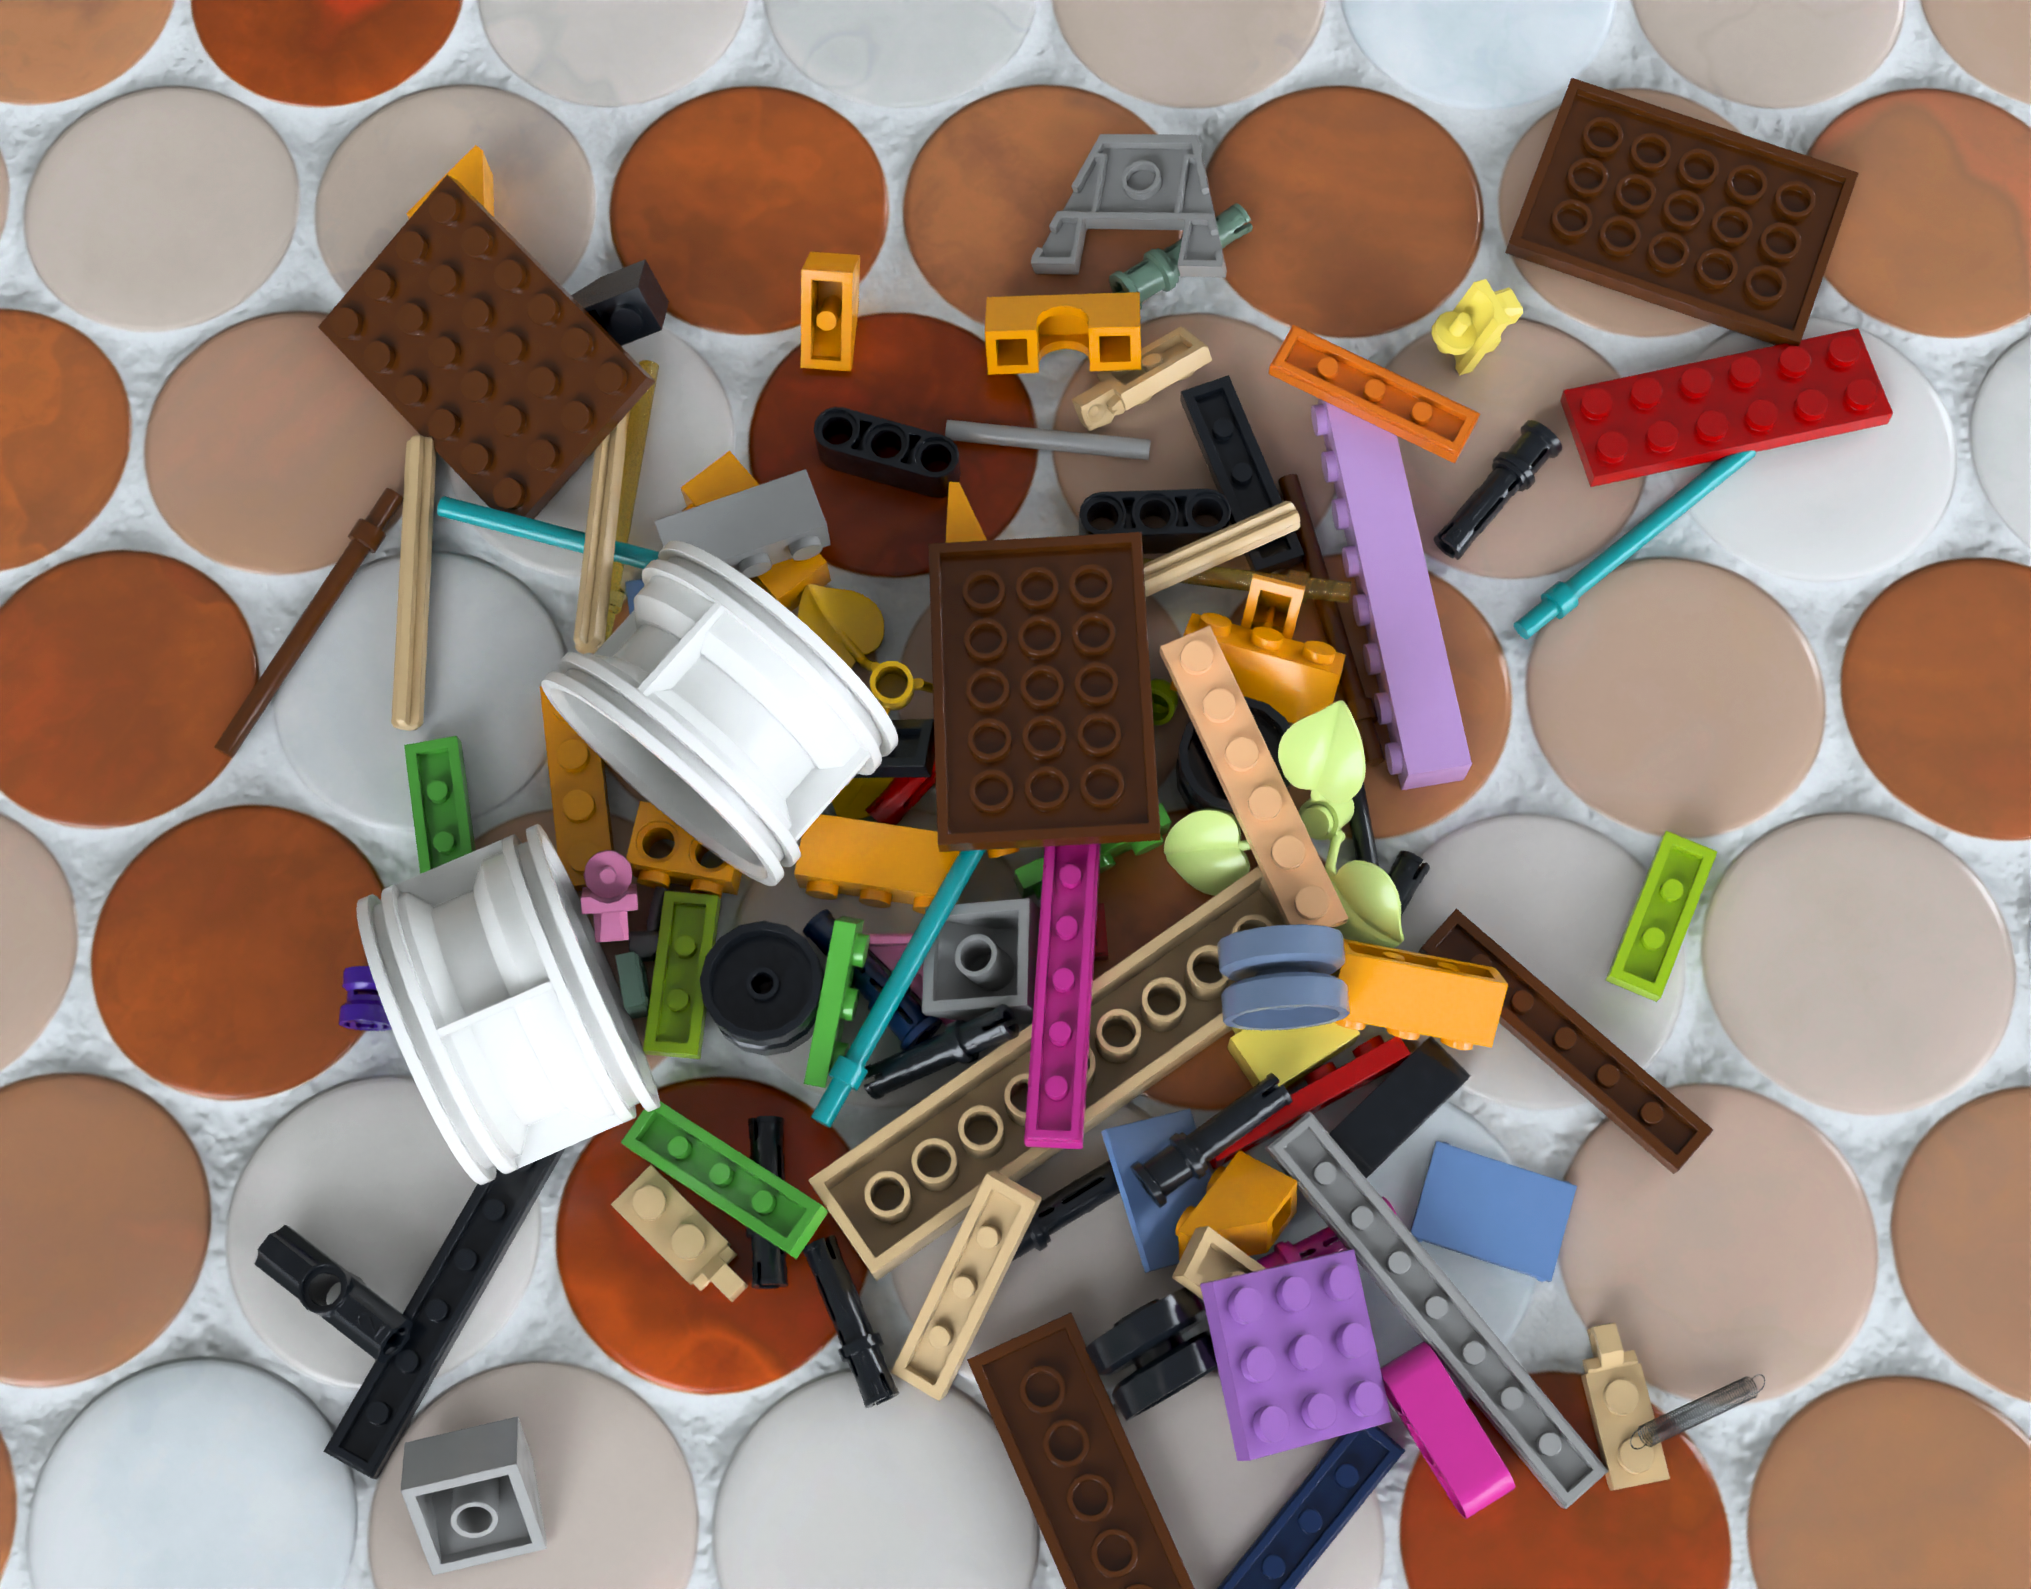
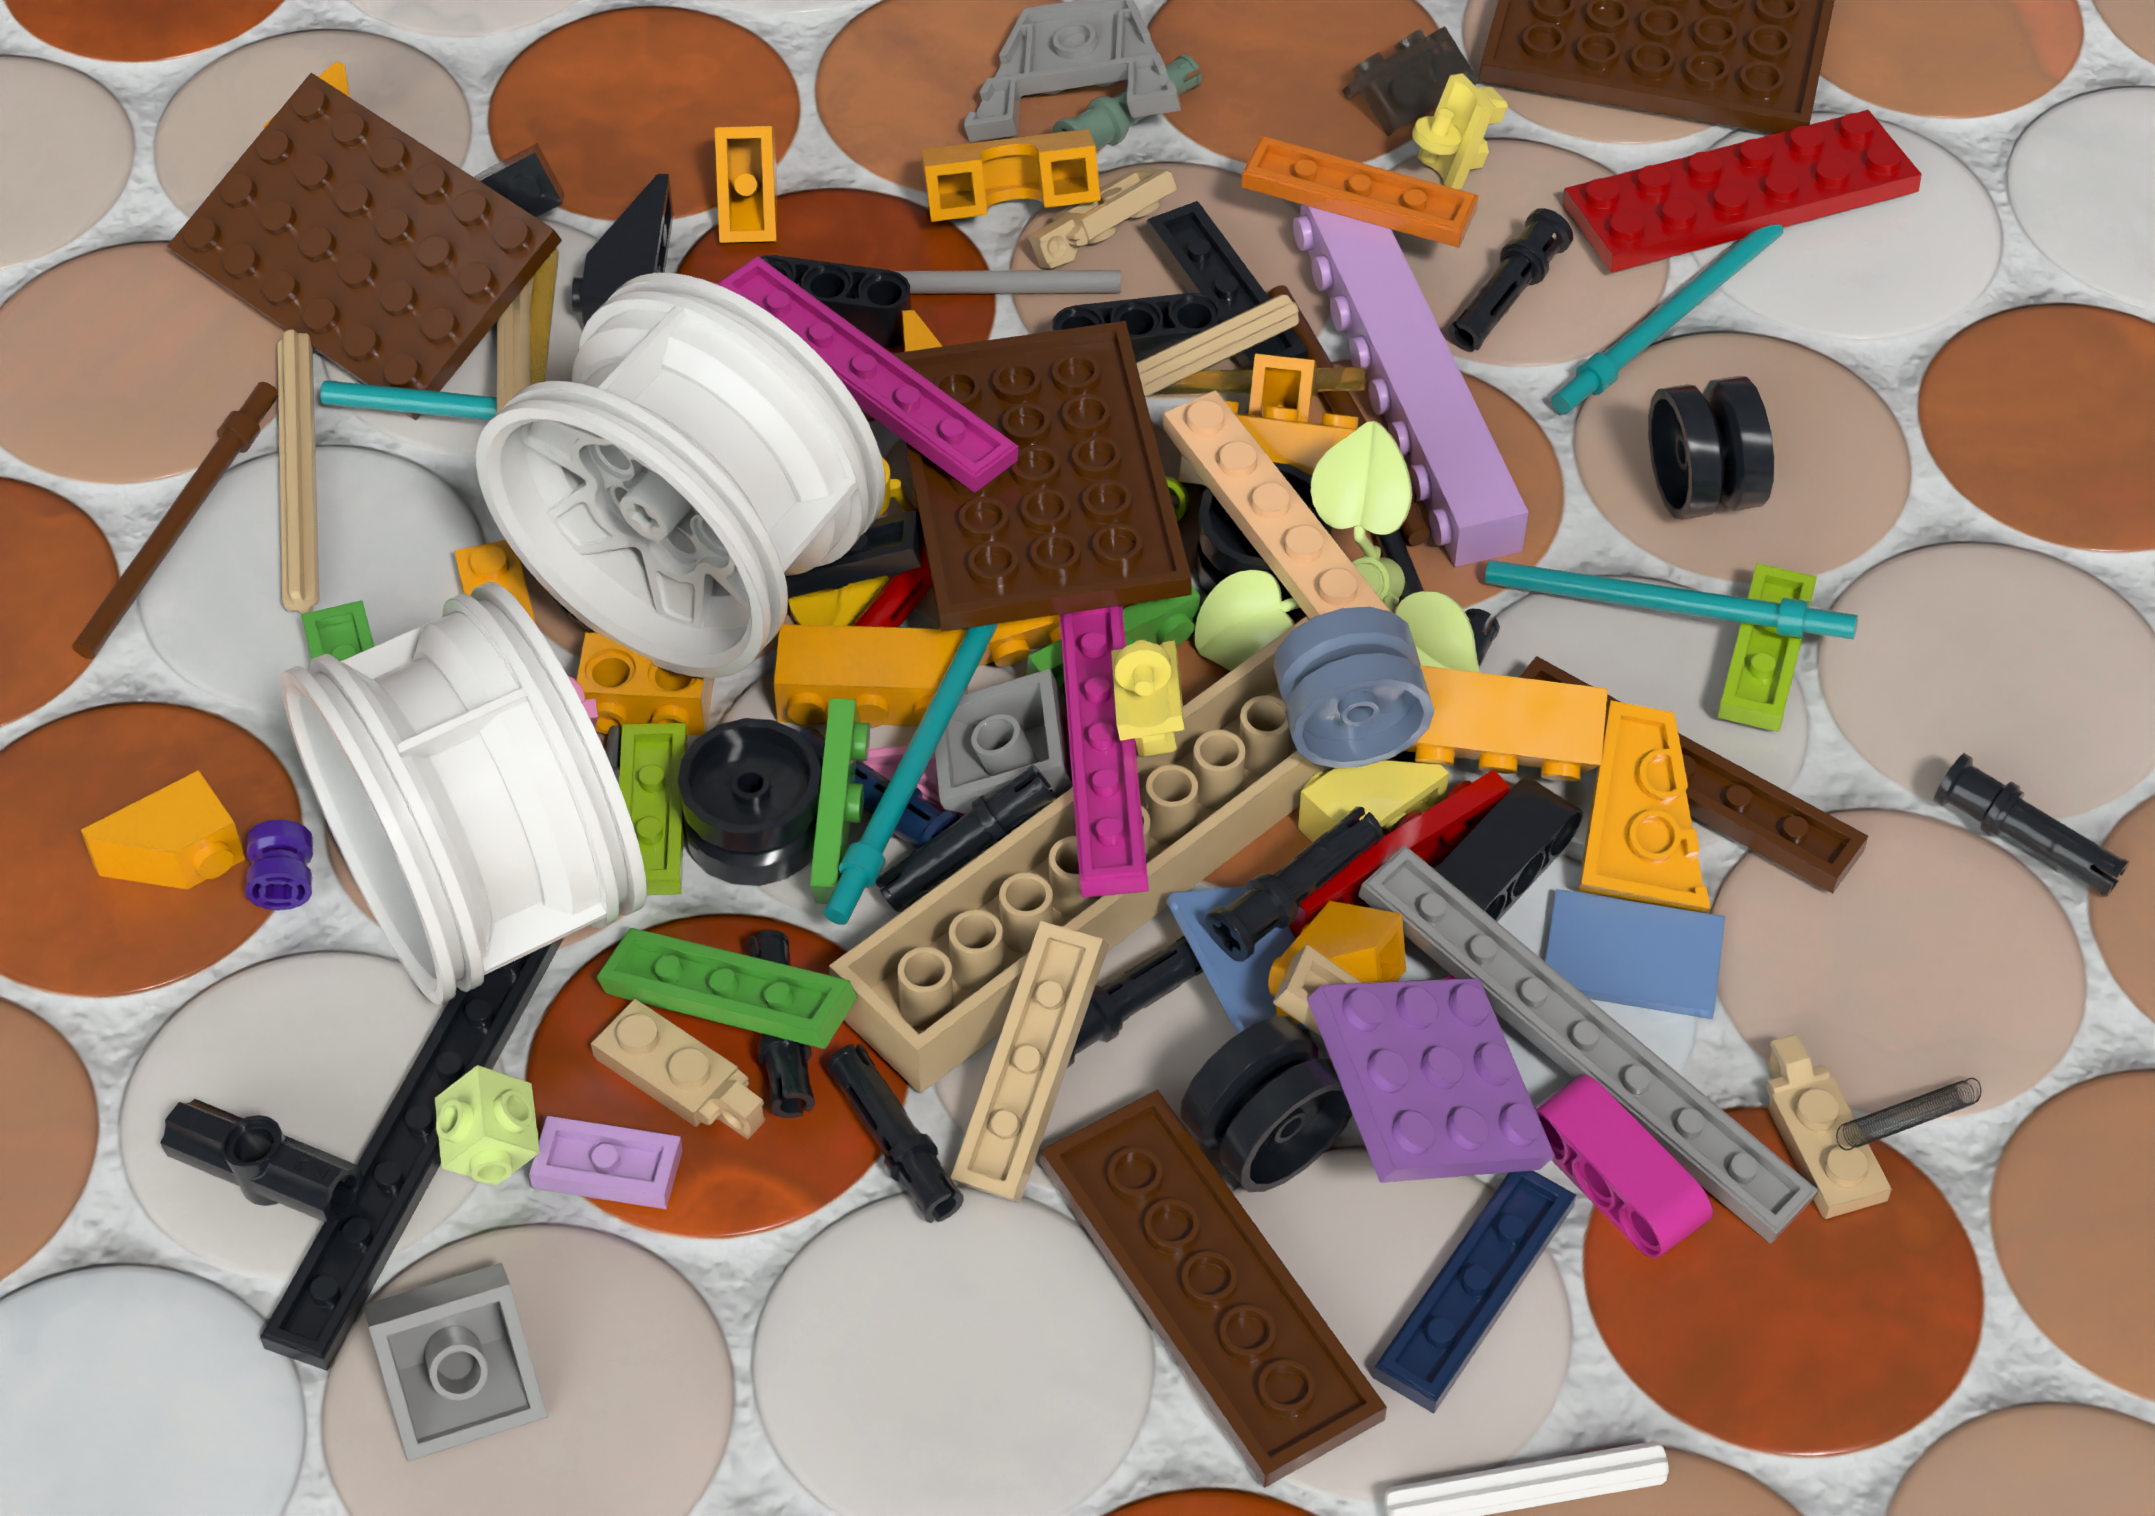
camera: 10 degrees left, 20 degrees down
none -> light orange slope [80,770,246,890]
none -> yellowish green brick [435,1065,540,1185]
none -> lavender plate [529,1116,683,1209]
none -> black slope [572,174,674,327]
none -> dark pink tile [717,256,1018,493]
none -> light yellow hips [1111,640,1185,757]
none -> clear smoke bracket [1342,26,1479,137]
none -> teal bar [1485,560,1858,640]
none -> light orange wing [1578,700,1711,913]
none -> black wheel [1648,376,1774,520]
none -> black pin [1933,753,2129,897]

